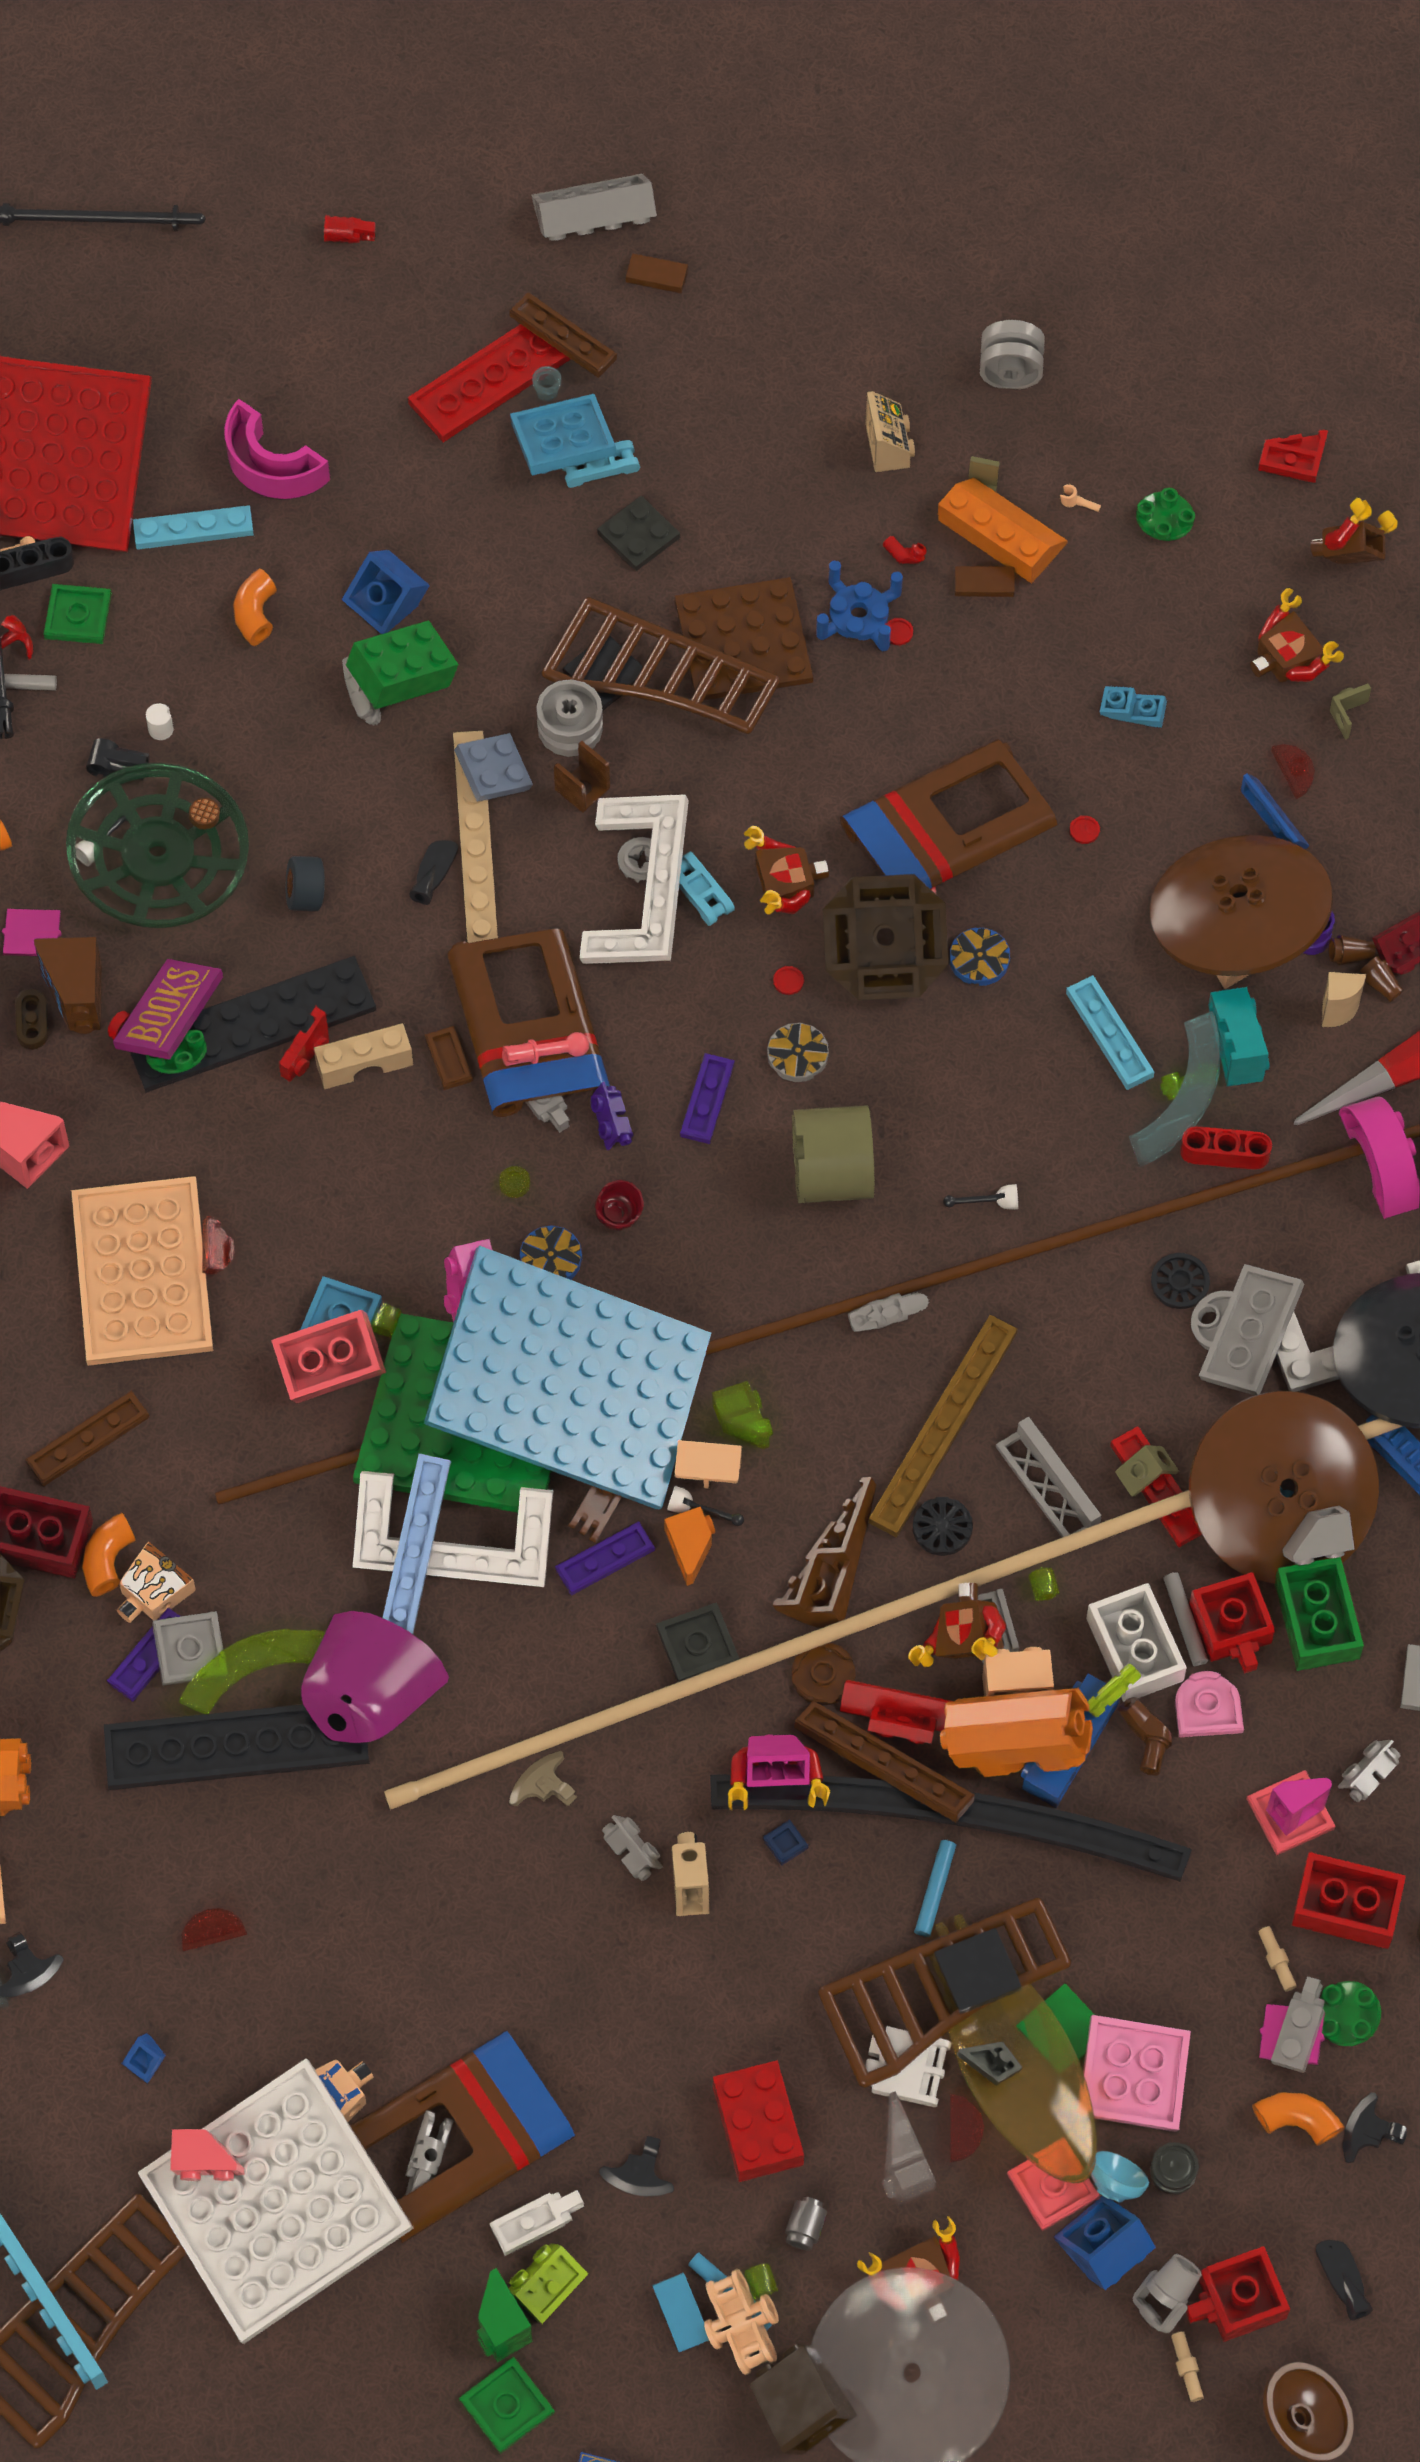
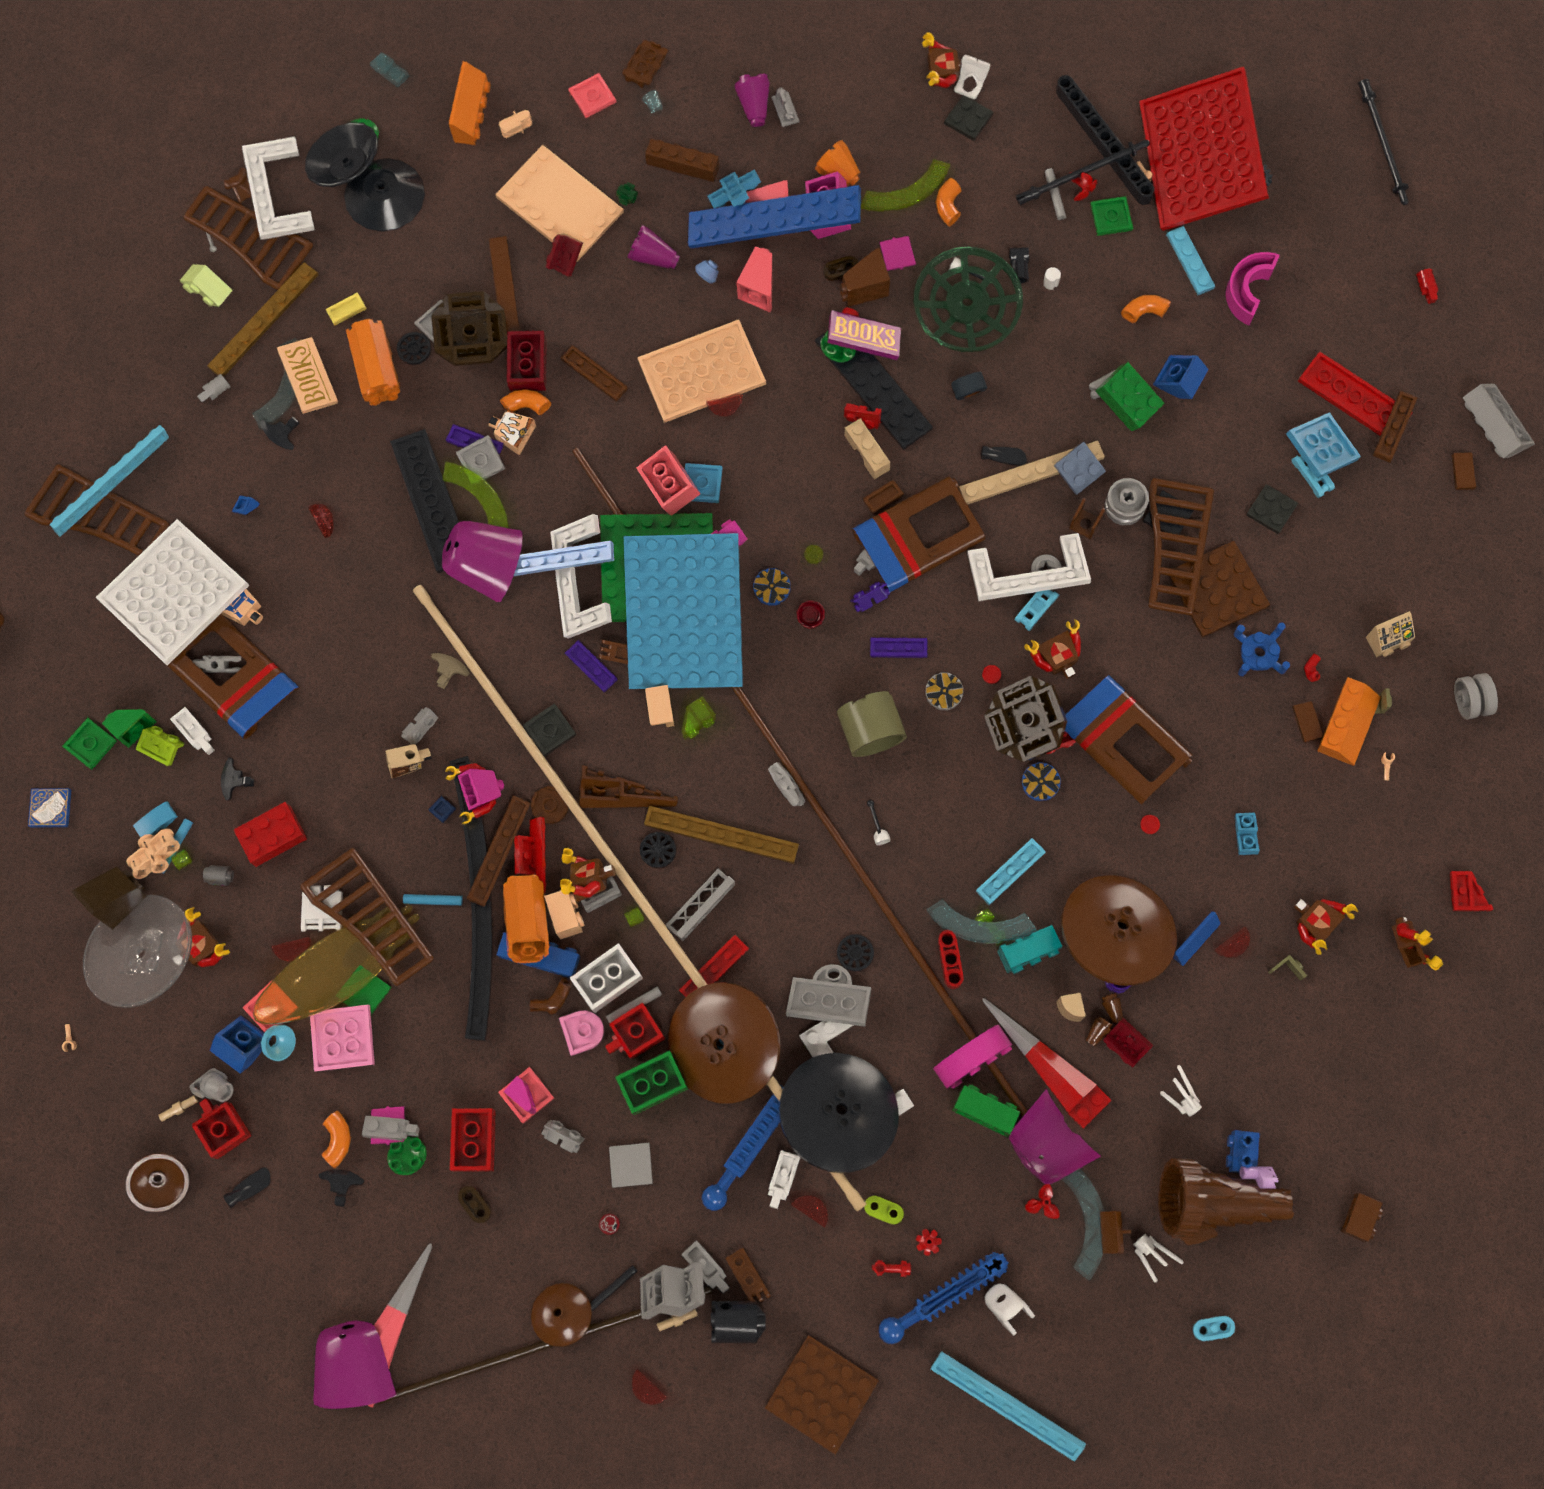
camera: 80 degrees right, 10 degrees up
coral slope [170,2129,245,2181] -> none
tile [189,798,220,829] -> none
clear neon green hose [371,1303,402,1337] -> none
coral pin [502,1032,589,1066] -> none
clear light blue piece [532,366,561,401] -> none
orange slope [664,1507,715,1586] -> none
hinge [667,1486,744,1526] -> none
clear slope [882,2091,936,2206] -> none
red piece [886,618,913,646] -> none
black tile [934,1928,1022,2015] -> none
pearl dark grey piece [957,2041,1023,2086] -> none
lime axle [1088,1664,1141,1717] -> none
olive bracket [1115,1445,1179,1496] -> none
green dish [1136,488,1195,541] -> none
pearl dark grey wheel [1150,2142,1199,2194] -> none
tan bar [1258,1926,1297,1992] -> none
light grey slope [1282,1506,1355,1565] -> none

